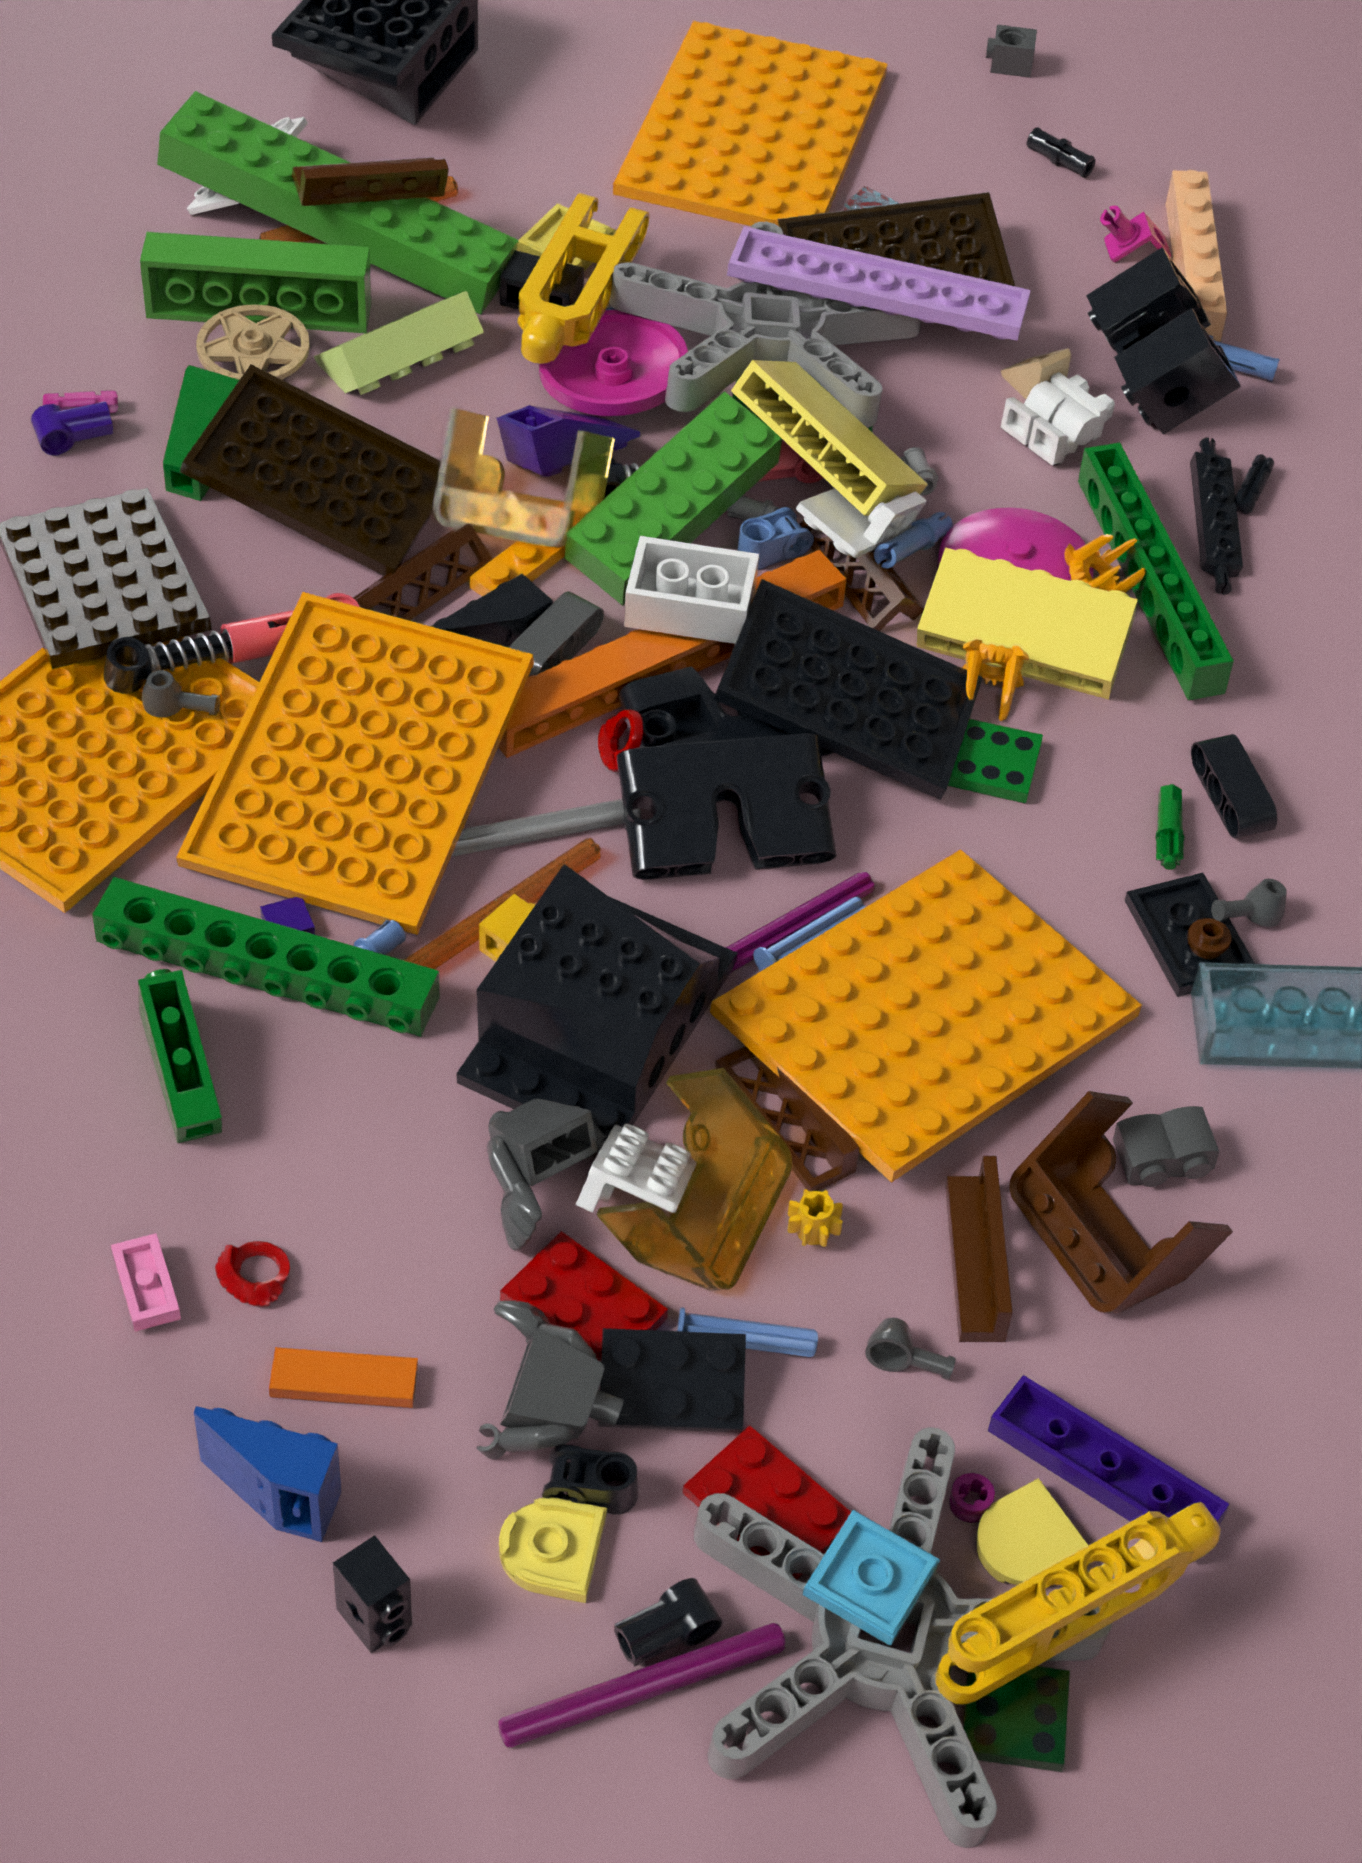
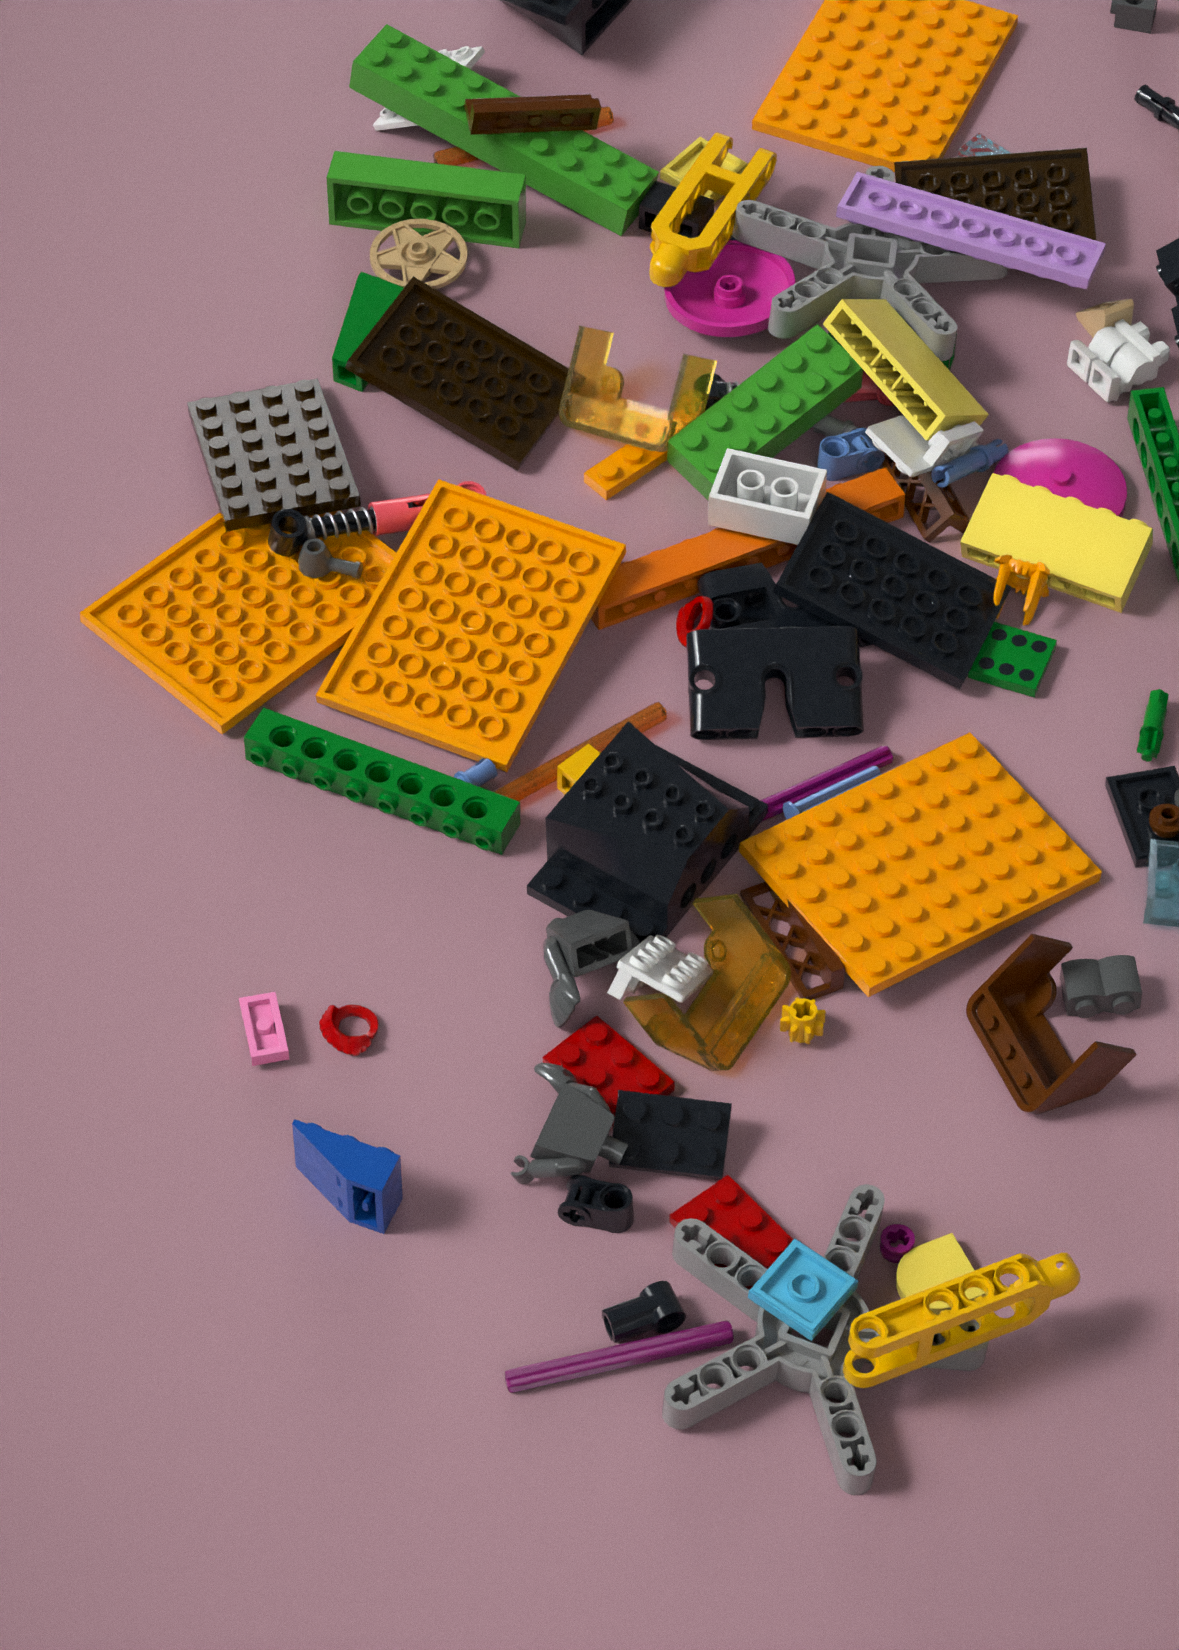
camera: 10 degrees right, 0 degrees up
dark purple piece [31,401,113,456] -> none
dark pink axle [42,390,119,413] -> none
green slope [138,969,222,1143] -> none
dark purple tile [260,897,315,935] -> none
orange tile [269,1347,418,1408] -> none
yellowish green slope [314,291,484,395] -> none
black brick [333,1535,412,1653] -> none
reddish brown fence [352,522,493,621] -> none
black slope [431,574,553,648] -> none
light grey axle [451,799,641,857] -> none
dark purple slope [497,405,641,477] -> none
light yellow tile [499,1497,607,1603] -> none
dark grey beam [509,591,604,677] -> none
medium blue axle [677,1307,818,1357] -> none
dark grey bar [865,1318,956,1380] -> none
light grey pin [901,447,938,495] -> none
reddish brown fence [945,1156,1013,1342] -> none
dark green tile [963,1666,1070,1772] -> none
dark purple piece [988,1375,1229,1525] -> none
light orange piece [1064,534,1146,593] -> none

